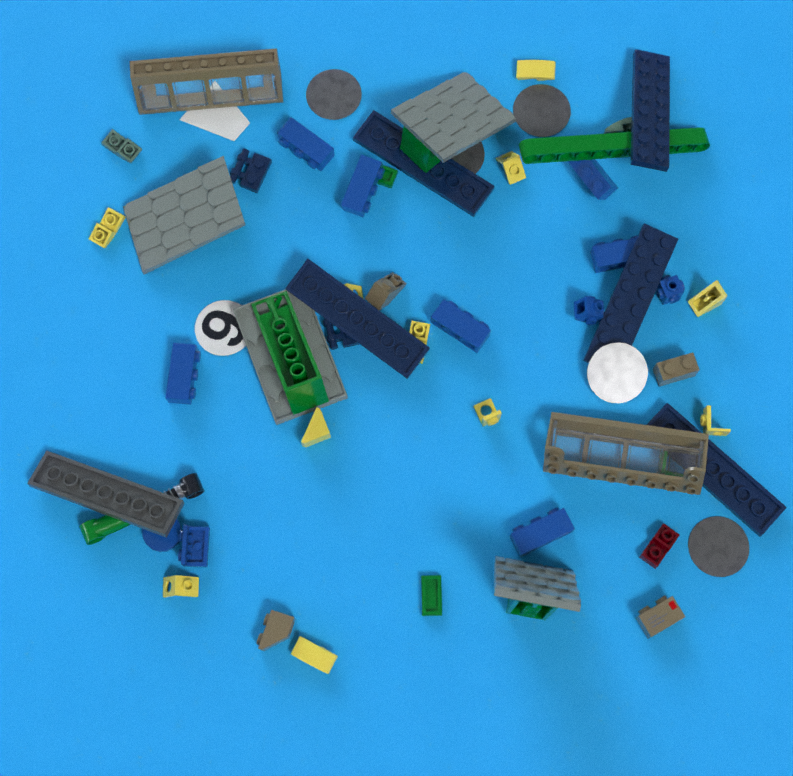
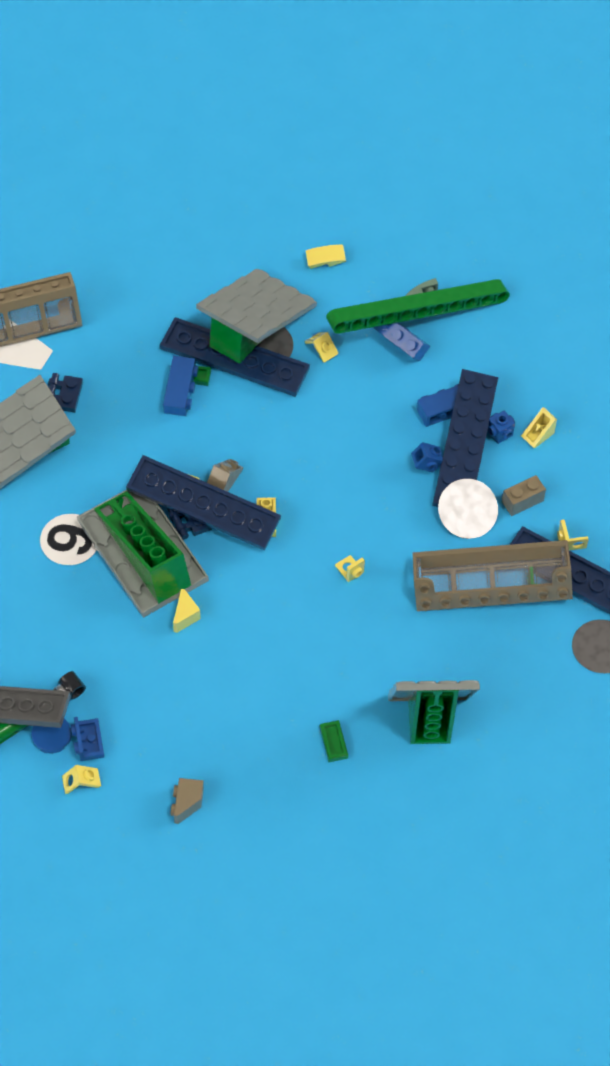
camera: 15 degrees left, 15 degrees down
blue brick [165,343,201,405] -> none
blue brick [277,117,335,171] -> none
light yellow slope [291,636,338,674] -> none
flat silver sticker [306,69,362,120] -> none
blue brick [431,299,491,353] -> none
blue brick [510,507,575,557] -> none
flat silver sticker [513,84,571,137] -> none
dark blue plate [630,49,670,172] -> none
dark tan brick [636,596,685,639] -> none
dark red slope [639,523,679,569] -> none

